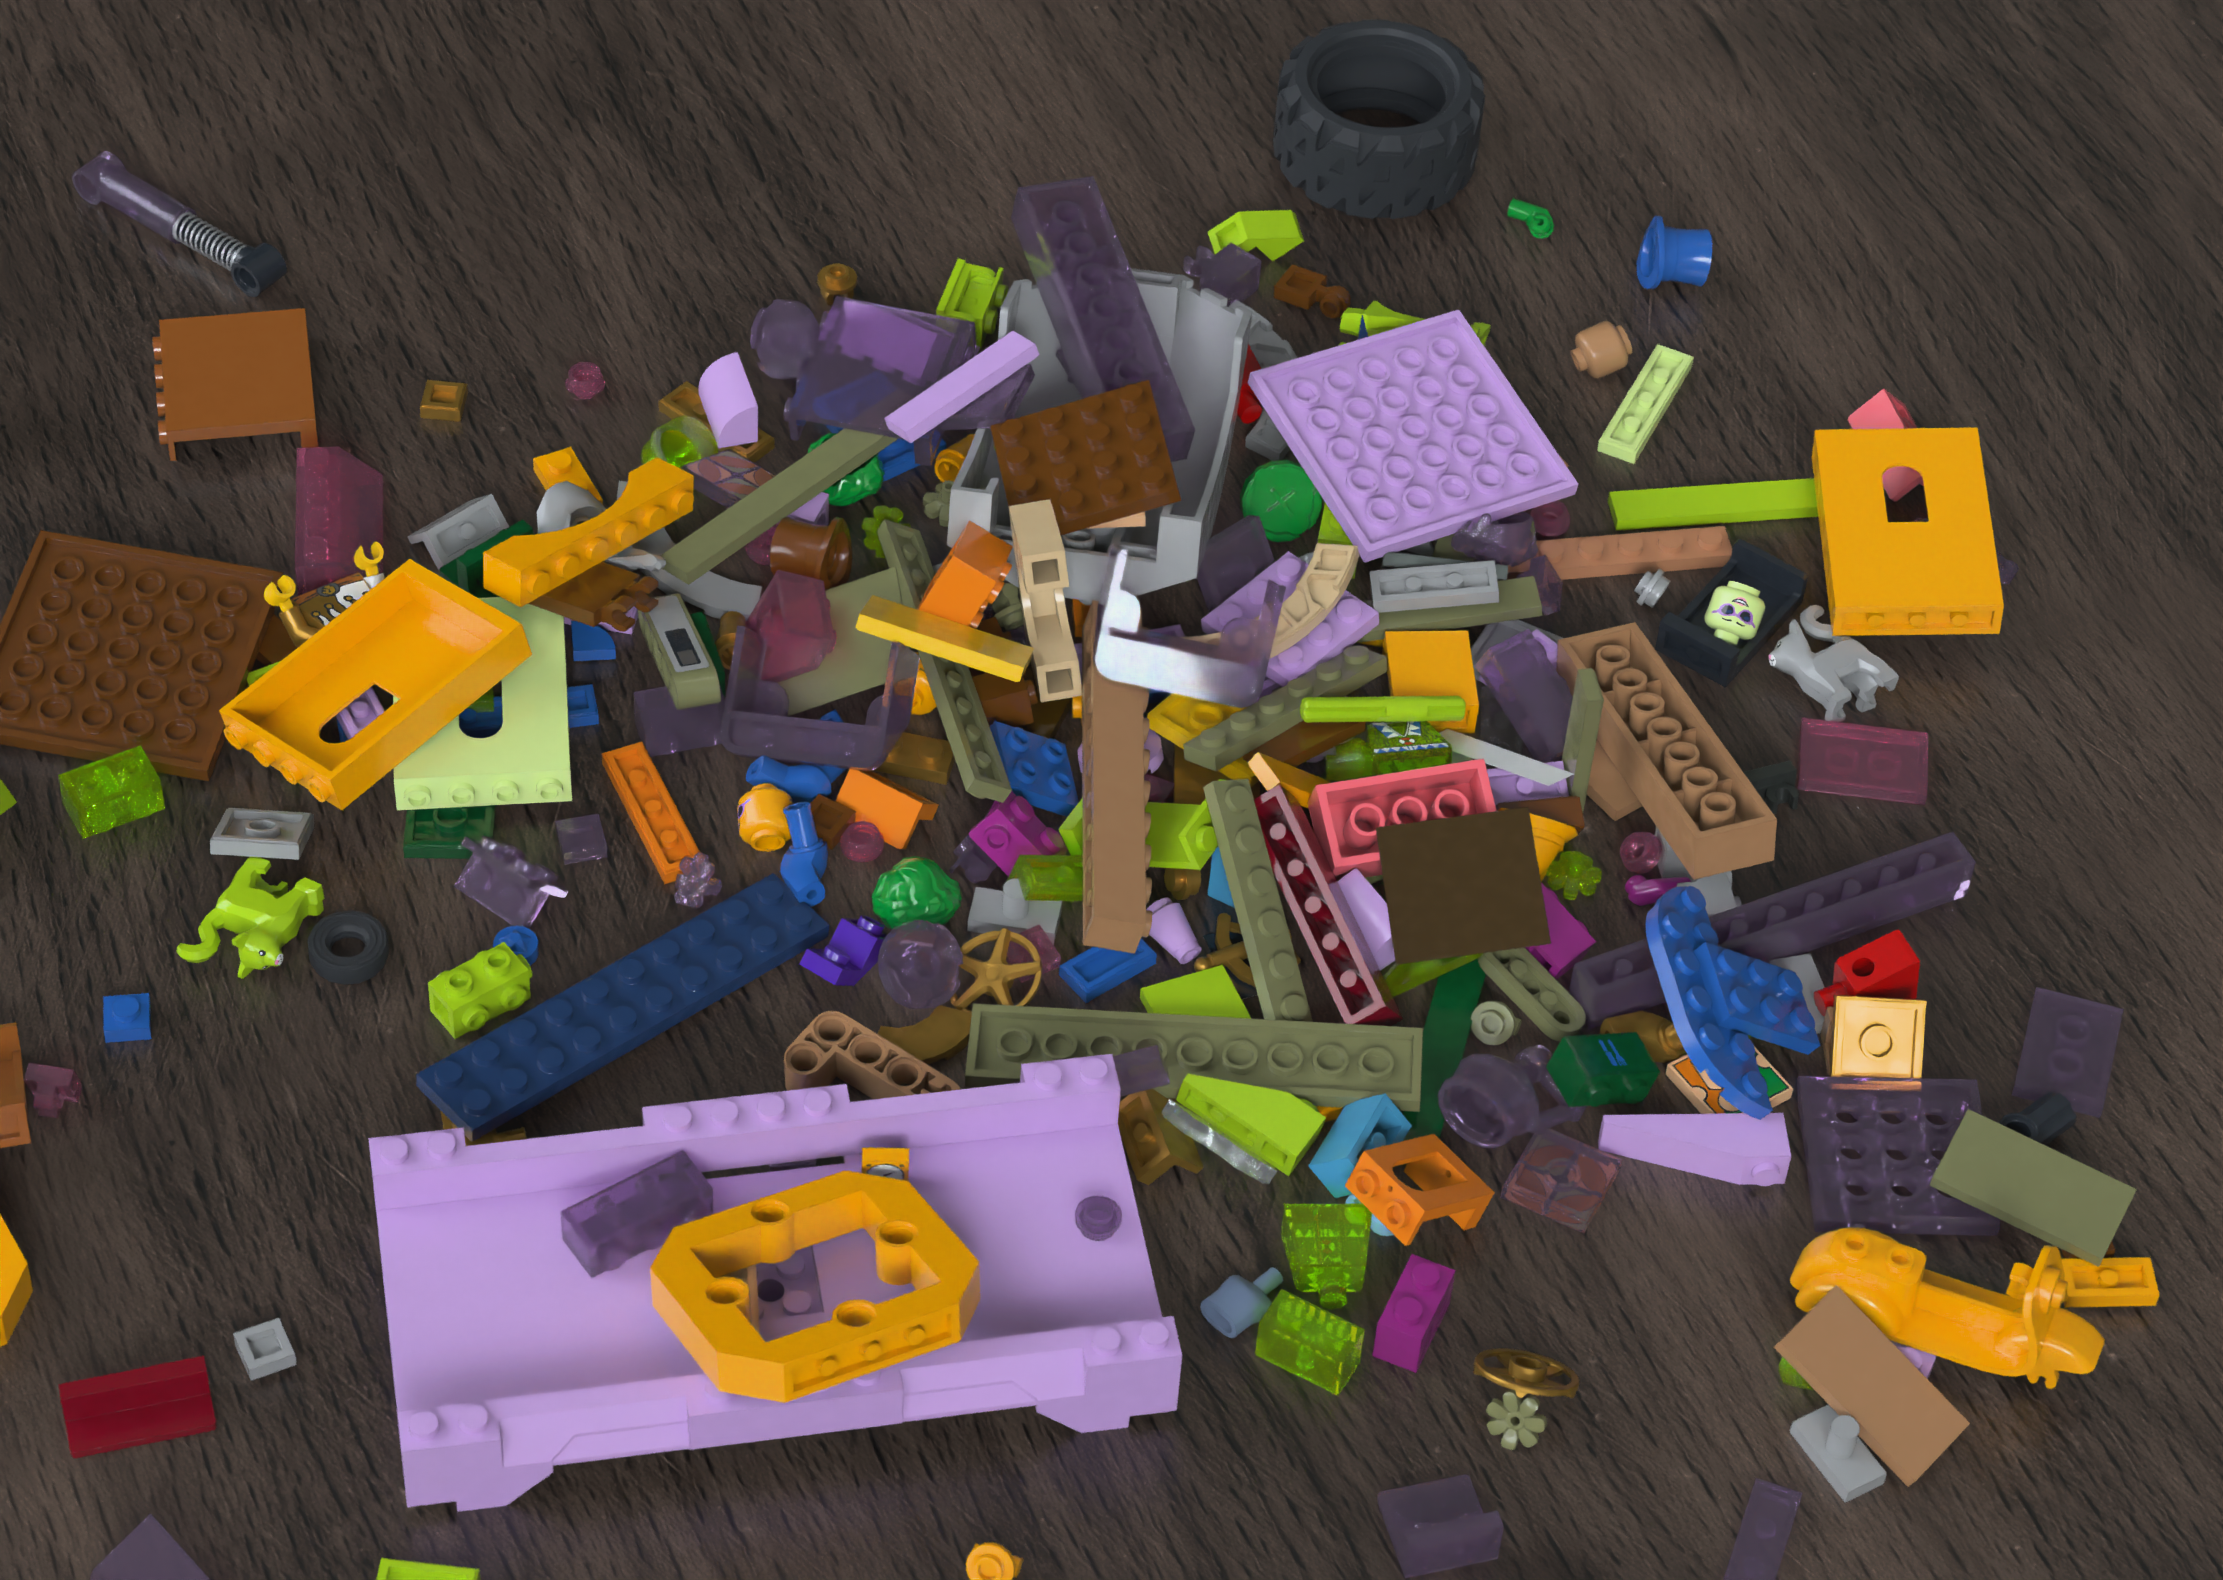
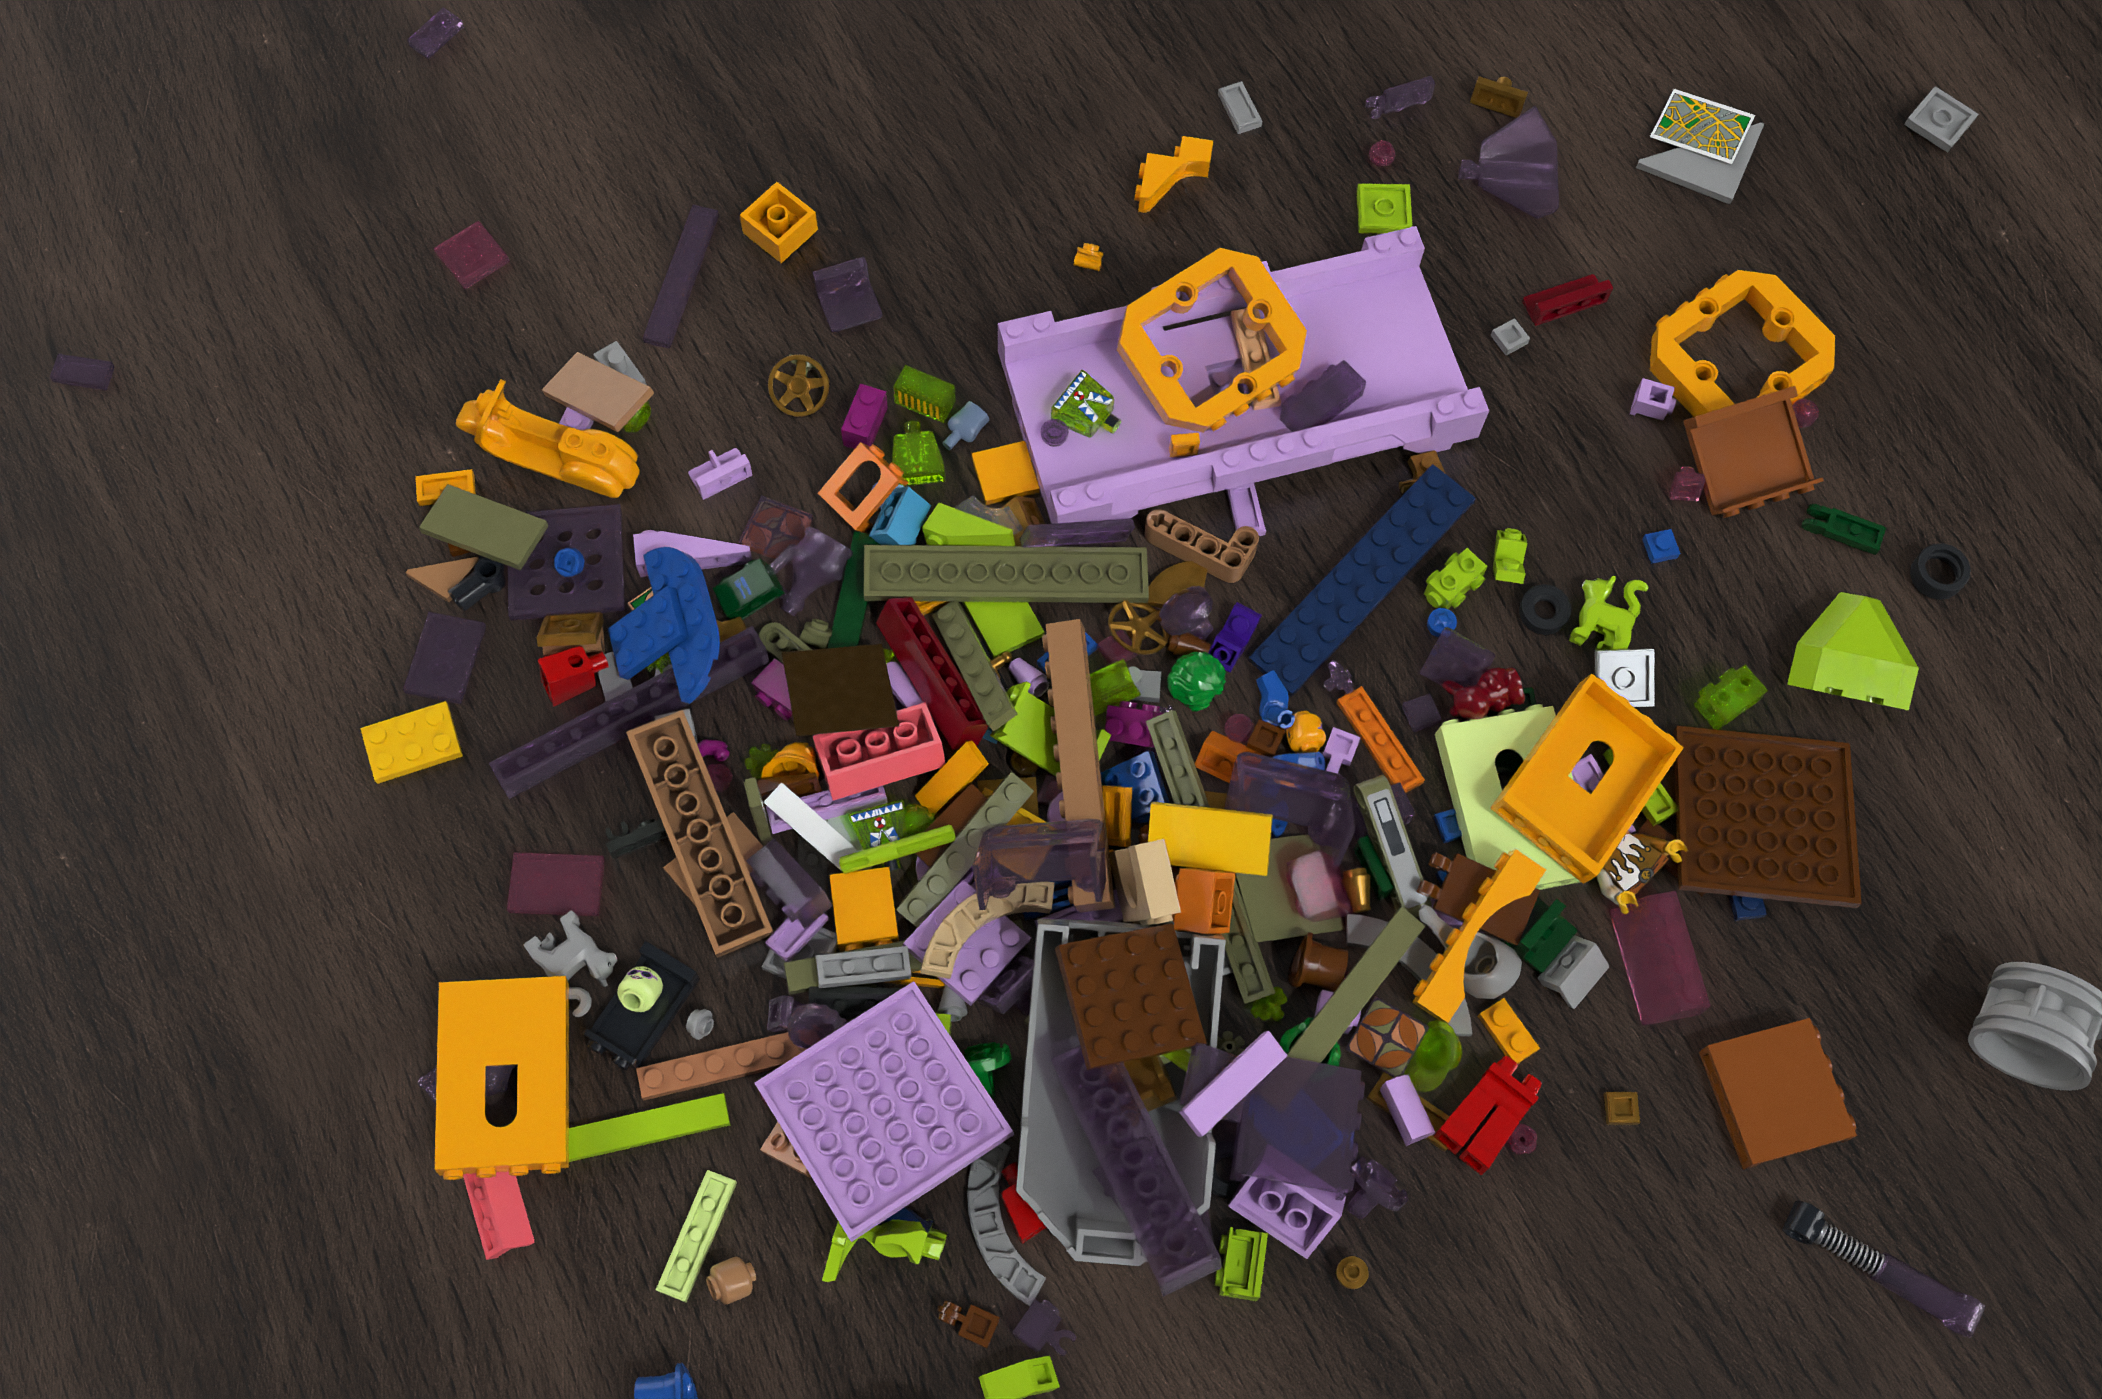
camera: 175 degrees right, 20 degrees up
none -> yellow plate [360,701,463,784]
none -> medium nougat tile [406,557,479,603]
none -> blue tile [554,548,584,577]
none -> lavender panel [688,448,752,500]
none -> light orange tile [972,441,1040,505]
none -> clear neon green torso [1051,370,1121,438]
none -> light orange tile [1103,785,1132,847]
none -> lavender plate [1323,727,1361,783]
none -> red hips [1433,1055,1542,1176]
none -> dark red animal [1443,667,1525,719]
none -> lime slope [1493,528,1527,584]
none -> lavender brick [1630,378,1676,421]

